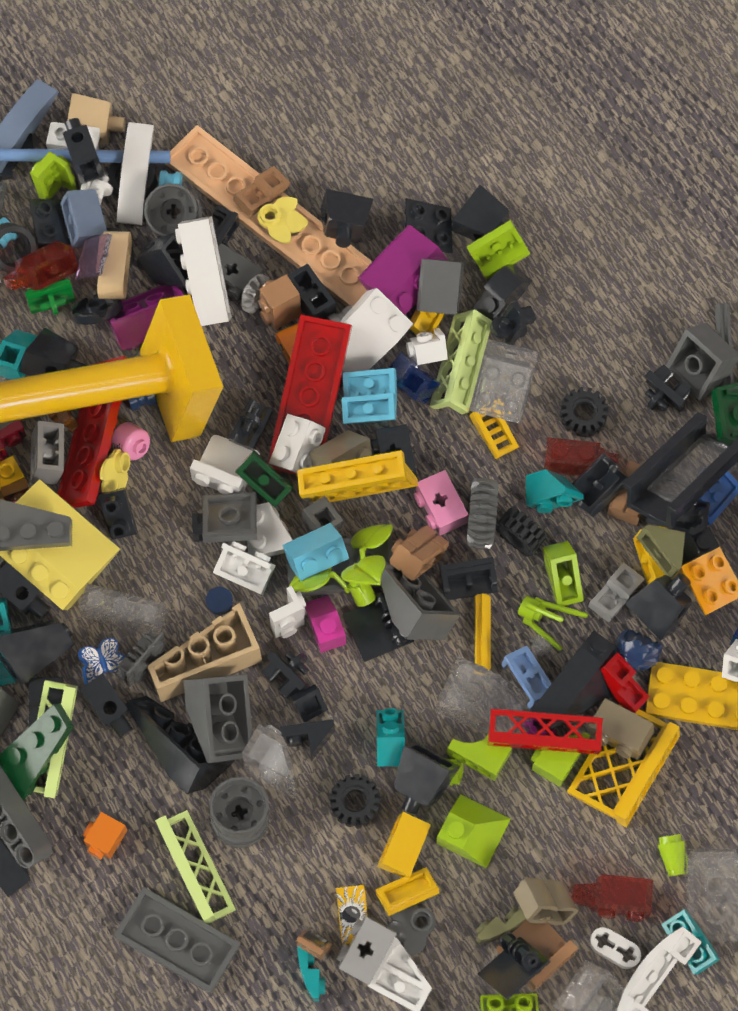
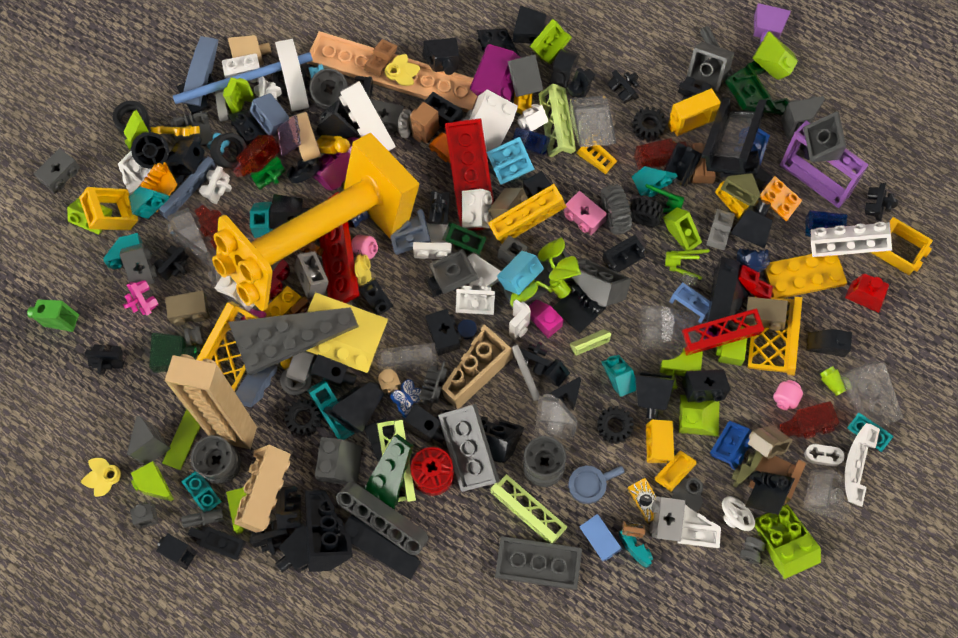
camera: 20 degrees left, 0 degrees up
black torso [63,118,104,184] -> none
orange brick [83,812,127,860] -> none
dark grey slope [183,674,254,763] -> none
medium nougat brick [389,525,449,581] -> none
yellow axle [475,593,491,672] -> none
none -> light grey beam [215,89,230,122]
none -> yellow plate [316,135,350,154]
none -> tan plate [378,369,401,395]
none -> sand blue wing [391,209,431,255]
none -> red wheel [410,447,454,496]
none -> black brick [425,309,462,356]
none -> plate [438,404,499,492]
none -> light grey bar [511,344,541,401]
none -> sand blue piece [568,465,625,504]
none -> yellowish green slope [570,329,611,356]
none -> medium blue hinge [579,514,623,561]
none -> black hips [607,70,639,104]
none -> green plant [645,184,684,212]
none -> yellow window [668,88,721,136]
none -> black brick [682,369,731,403]
none -> blue bracket [710,421,751,470]
none -> white piece [722,496,755,531]
none -> bright pink head [773,380,803,410]
none -> black slope [806,329,852,357]

